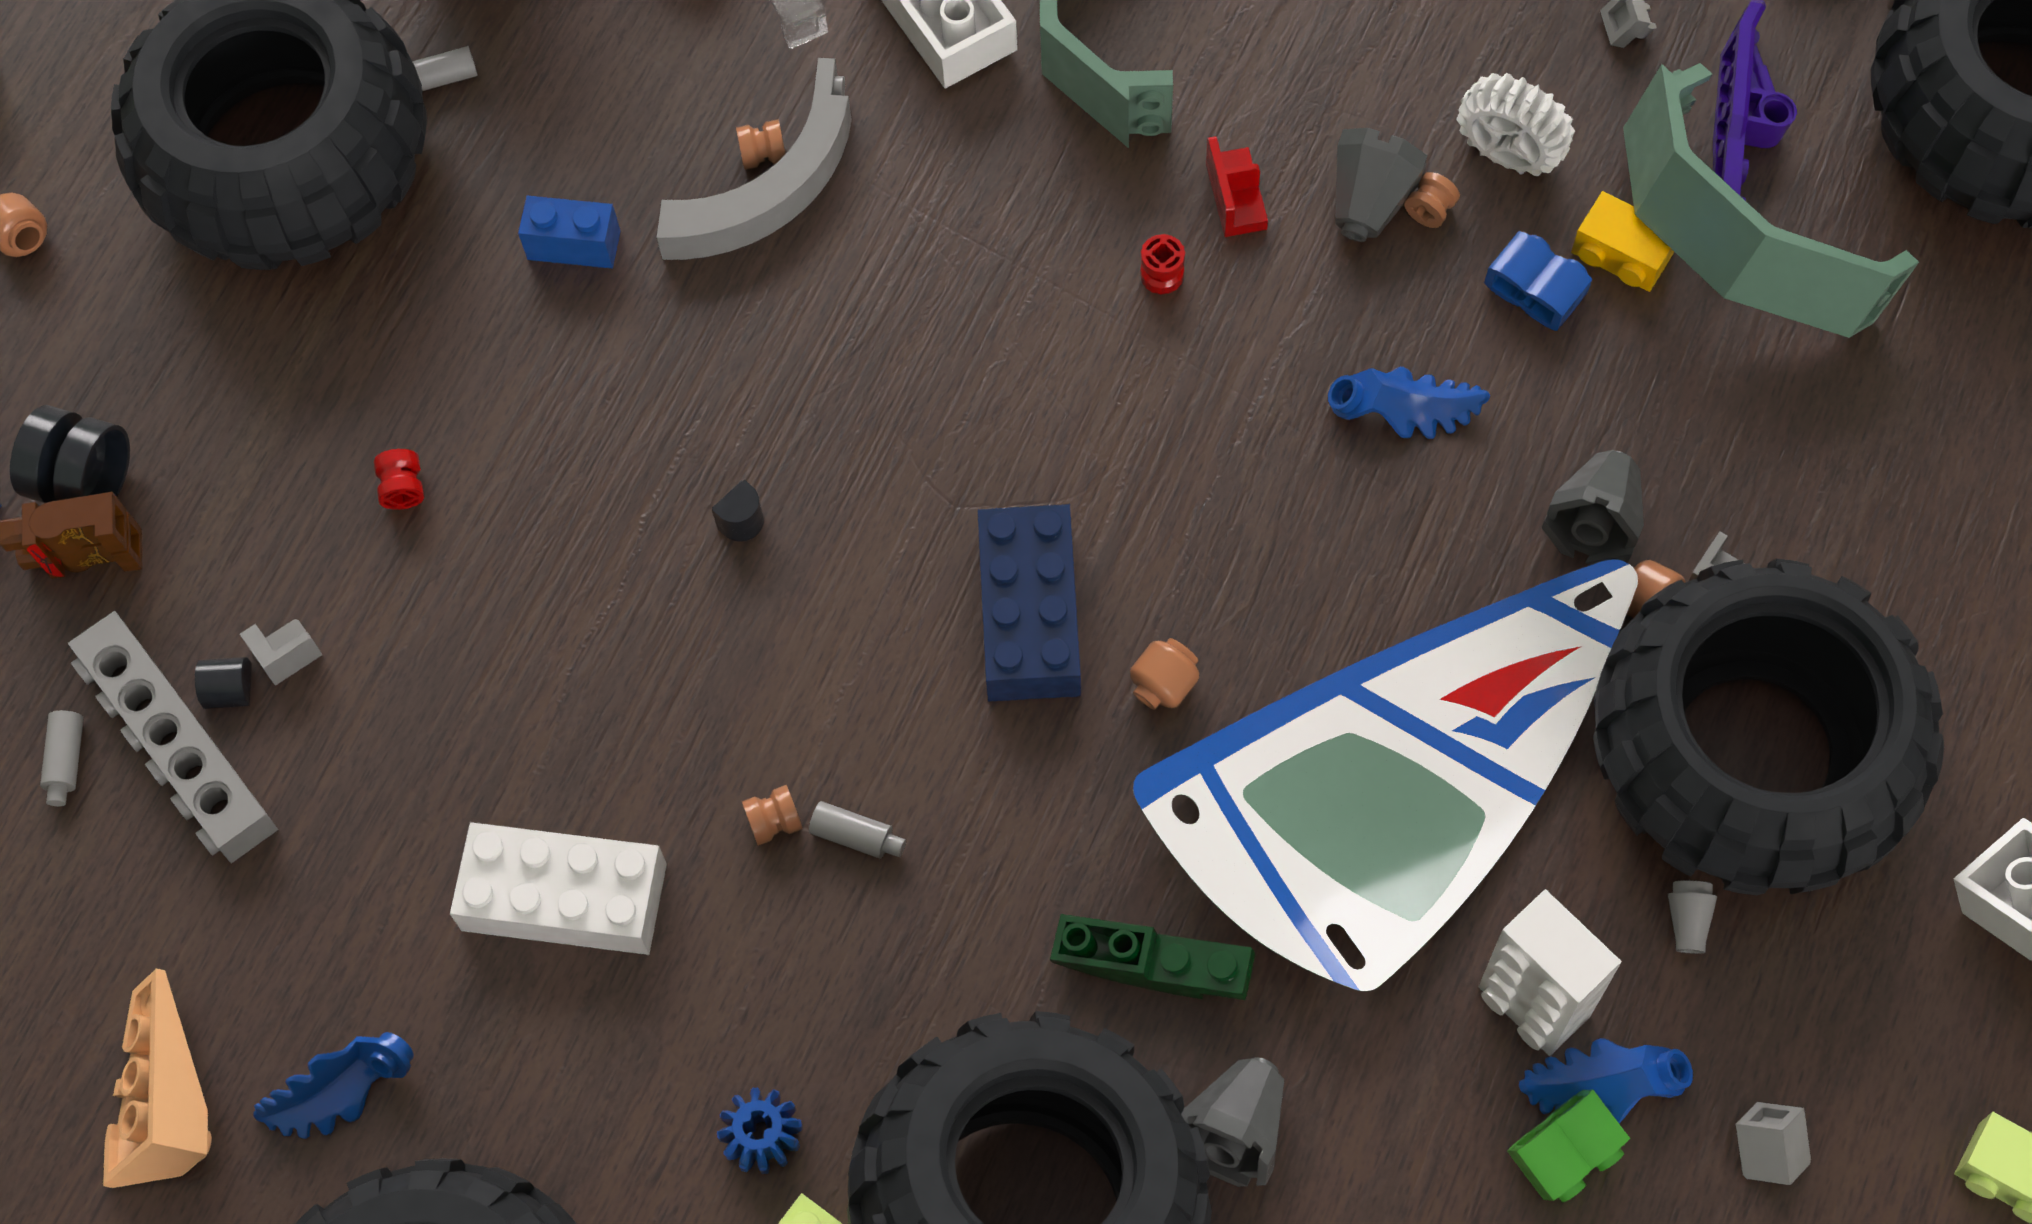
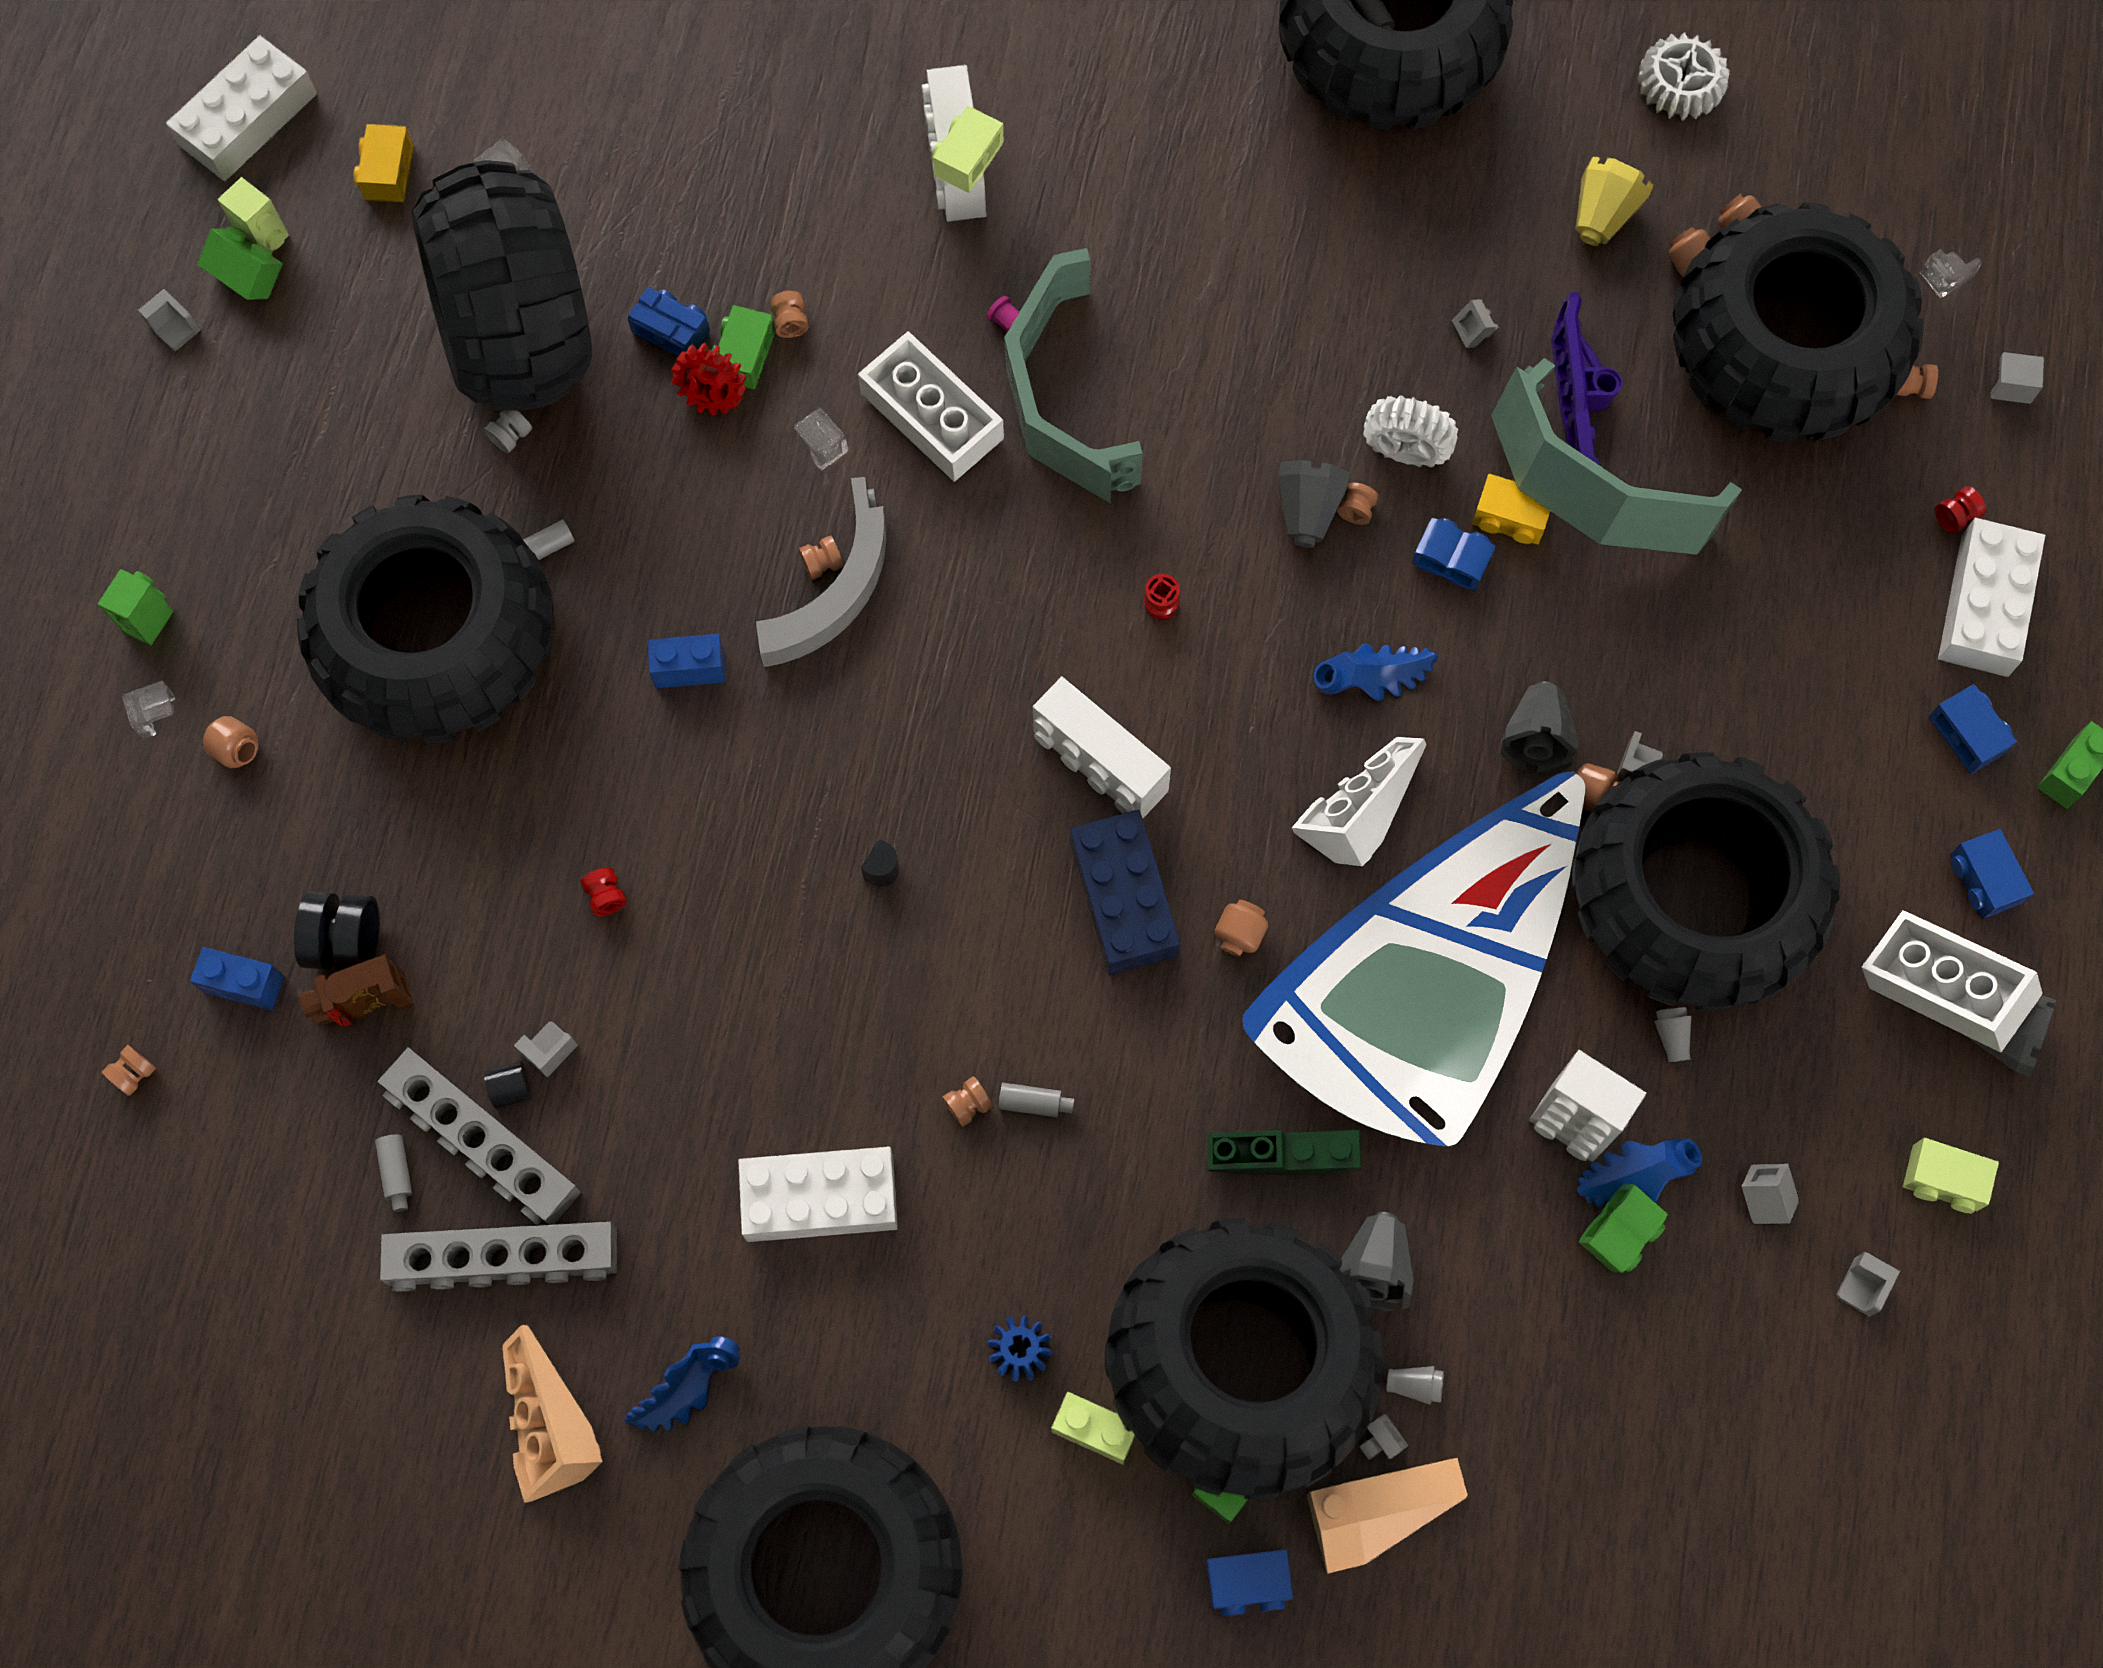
camera: 15 degrees left, 5 degrees up
red panel [1206,136,1268,237] -> none
none -> light grey brick [380,1222,617,1291]
none -> white brick [1033,676,1171,818]
none -> white wedge [1292,737,1427,866]

